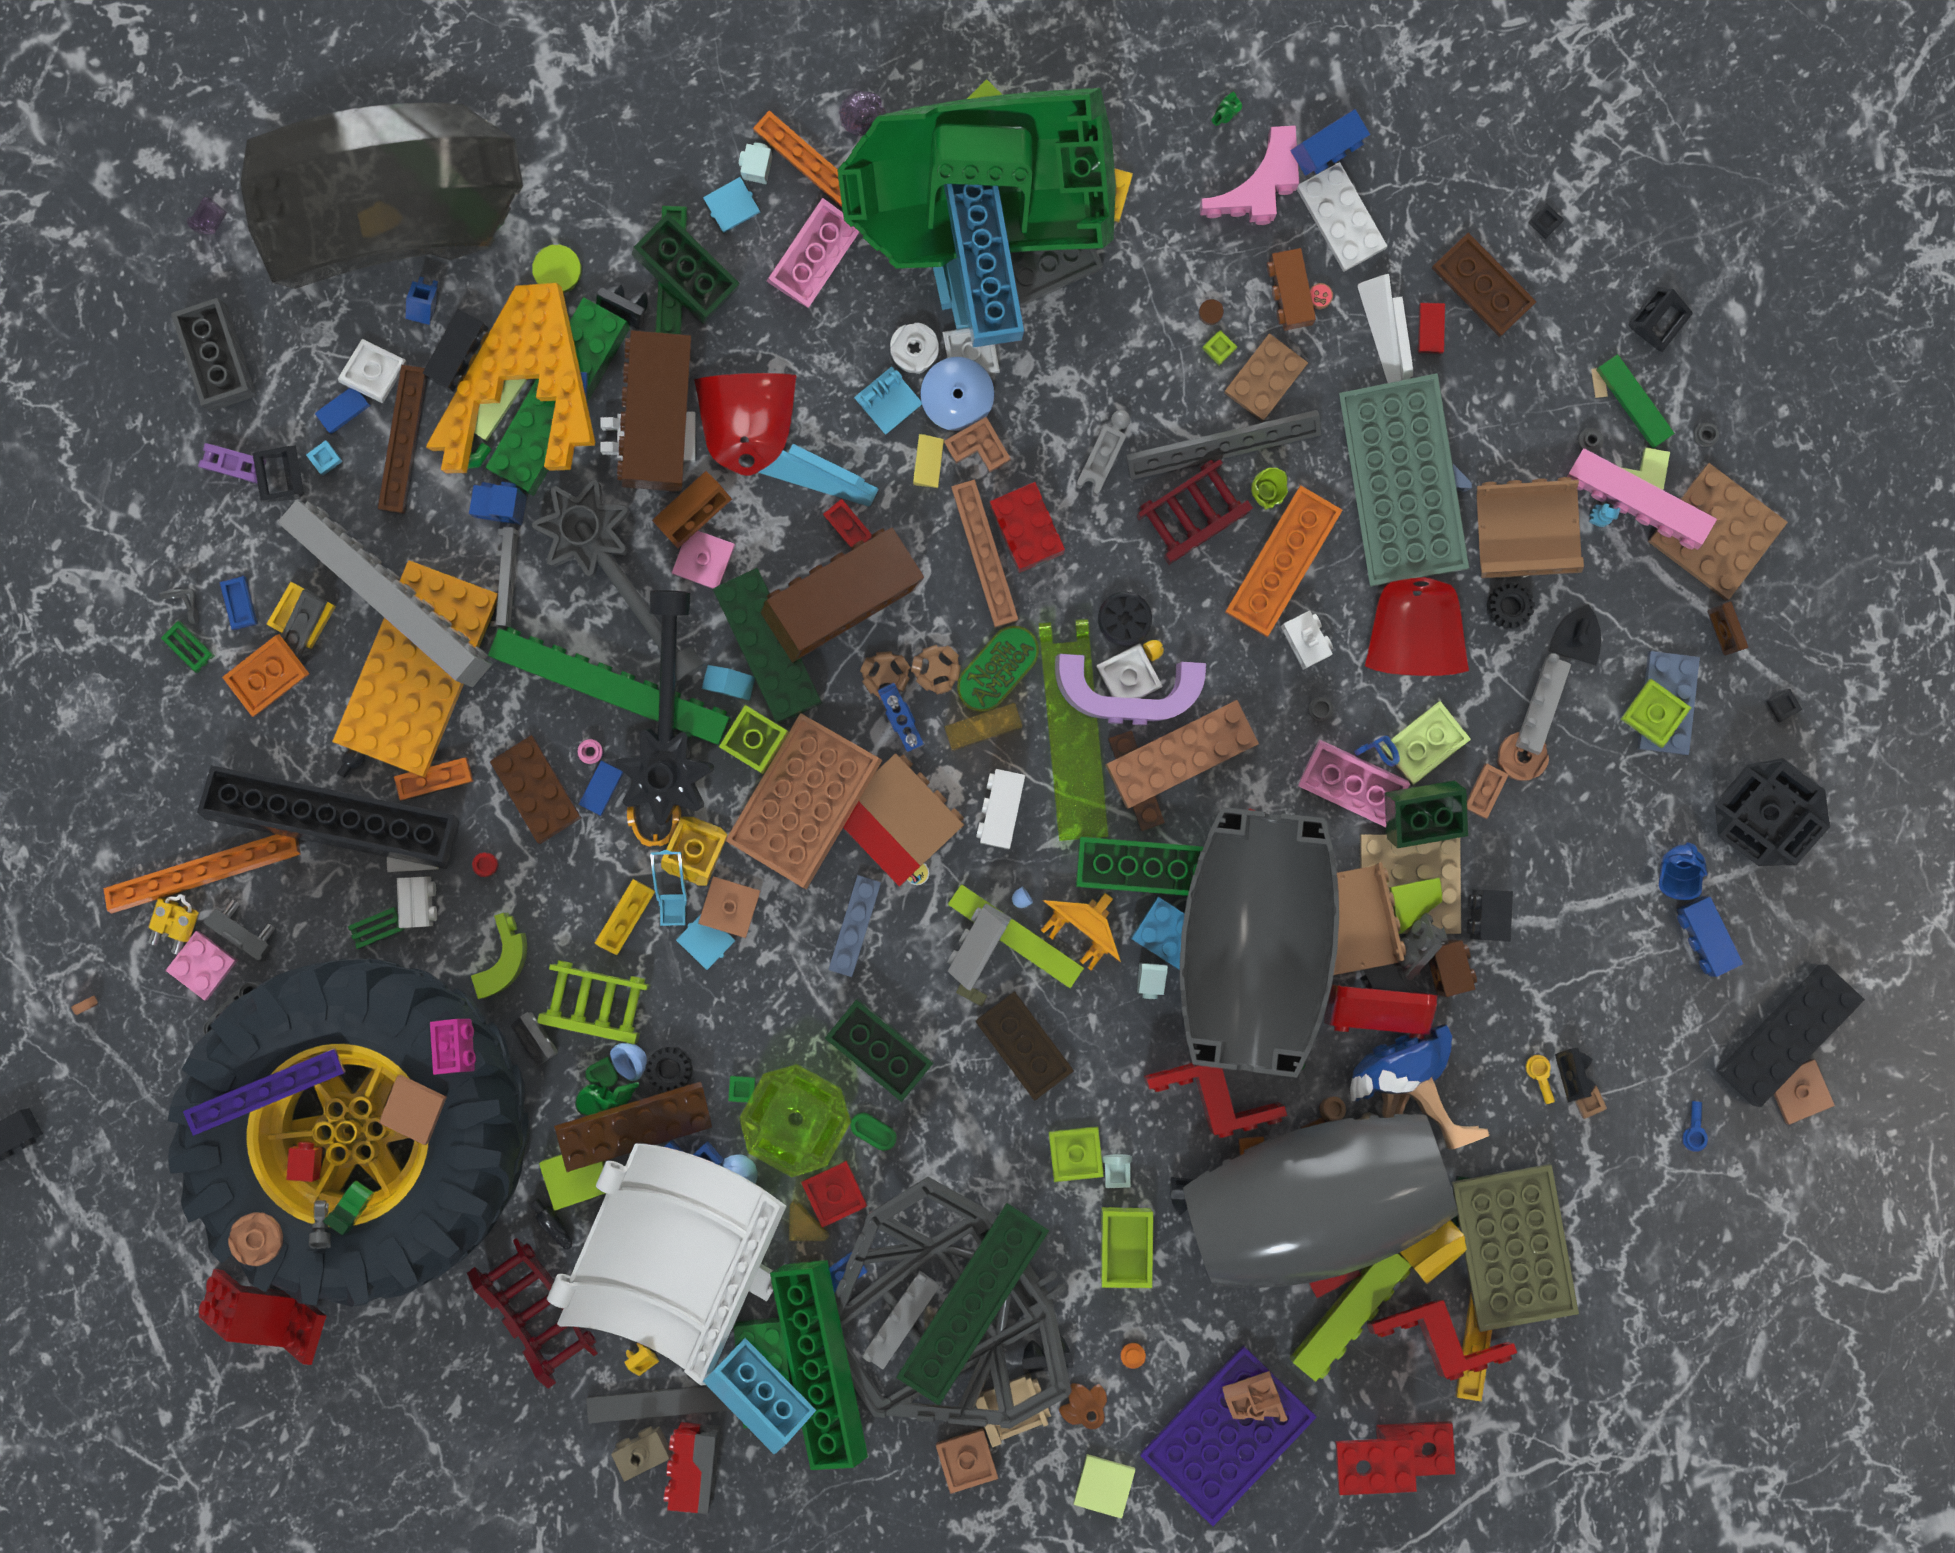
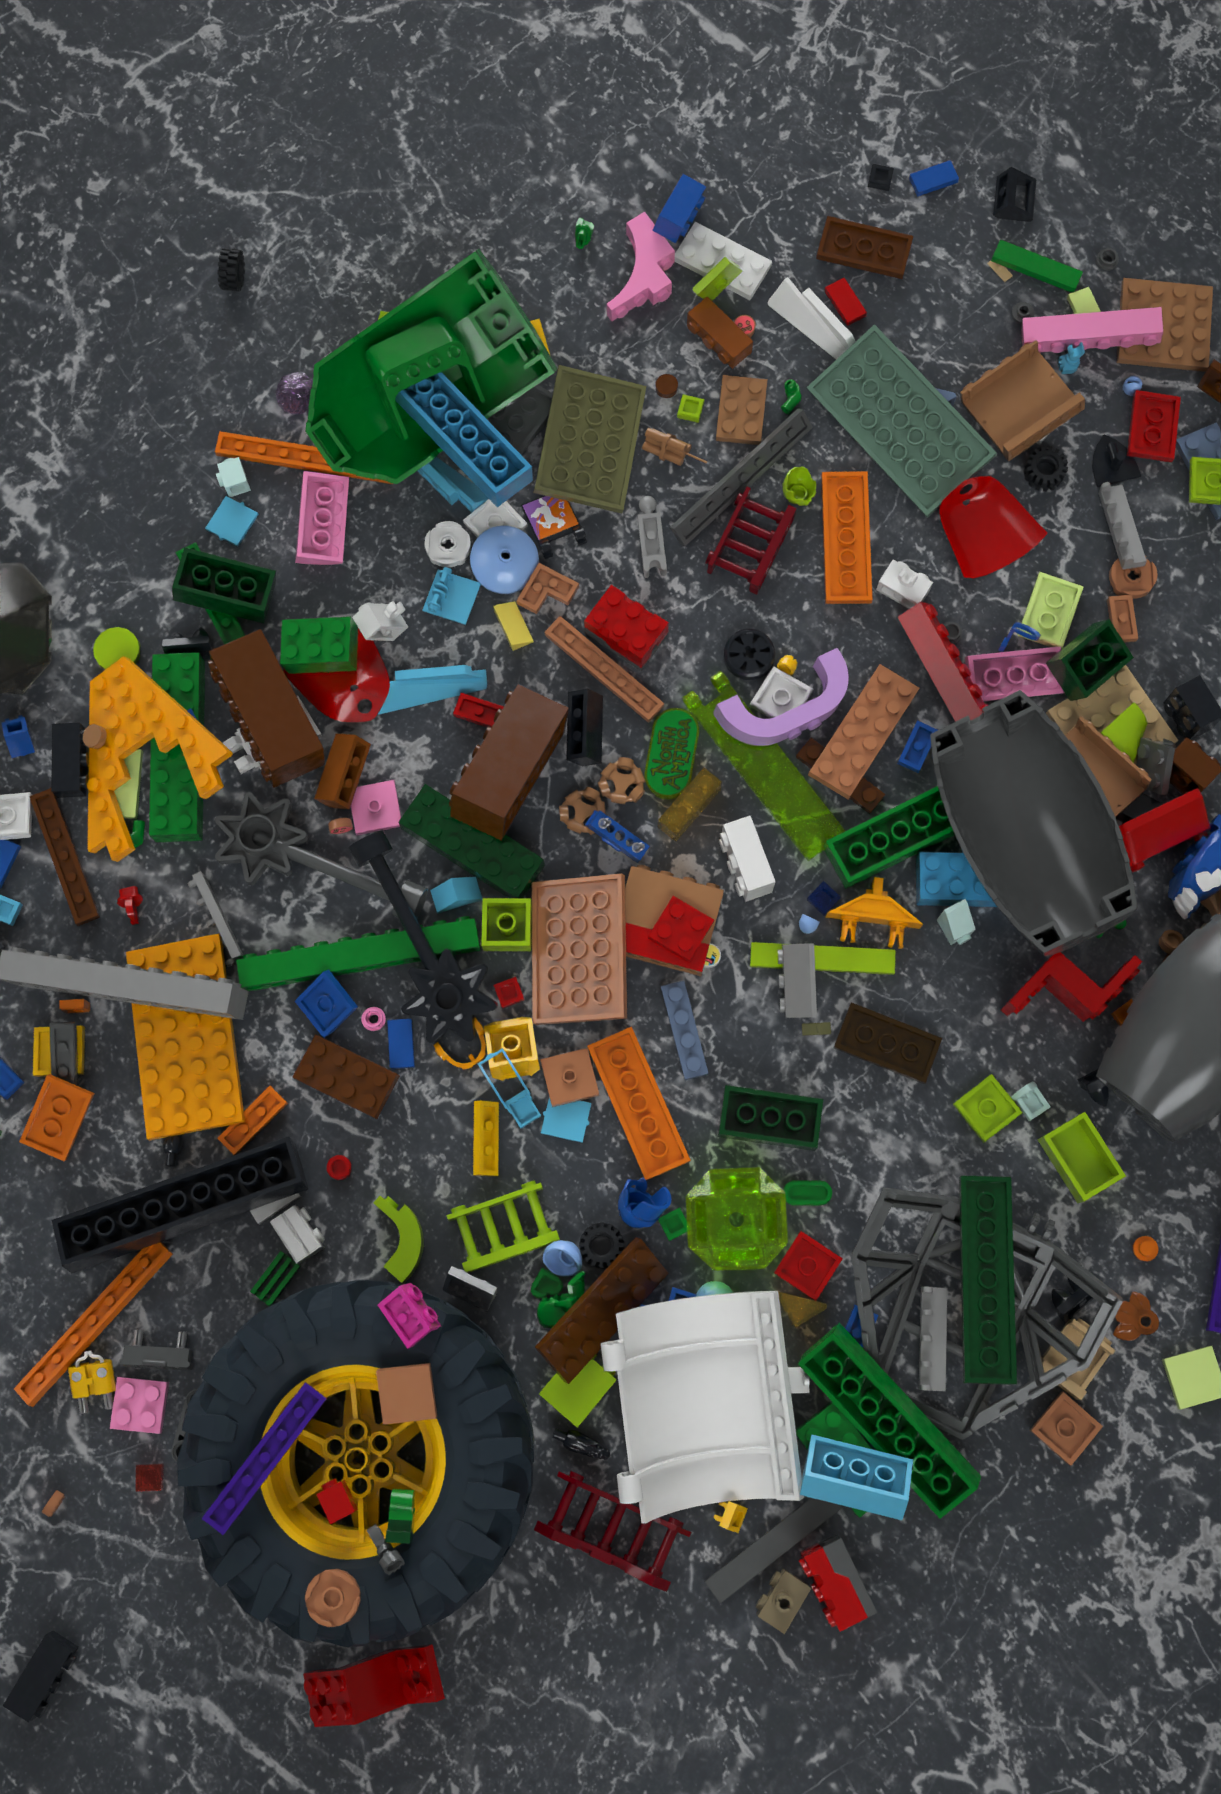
camera: 30 degrees left, 10 degrees down
blue brick [469,482,527,525] -> none
none -> orange tile [59,999,90,1014]
none -> medium nougat tile [83,724,107,749]
none -> red piece [117,886,143,925]
none -> clear red plate [136,1464,164,1492]
none -> green brick [280,616,358,674]
none -> blue plate [295,970,358,1038]
none -> nougat tile [328,818,353,834]
none -> white brick [352,601,408,641]
none -> red tile [493,977,525,1009]
none -> flag [521,496,587,559]
none -> olive plate [533,365,646,514]
none -> black brick [566,688,603,767]
none -> orange plate [587,1026,691,1181]
none -> blue helmet [618,1178,672,1228]
none -> medium nougat piece [642,428,707,466]
none -> red plate [648,896,714,962]
none -> lime plate [692,257,743,301]
none -> green arm [781,379,802,415]
none -> clear blue plate [807,881,841,916]
none -> blue plate [897,720,938,773]
none -> red brick [898,602,988,722]
none -> blue tile [909,160,959,197]
none -> light blue hinge [1123,375,1142,396]
none -> red plate [1127,390,1181,463]

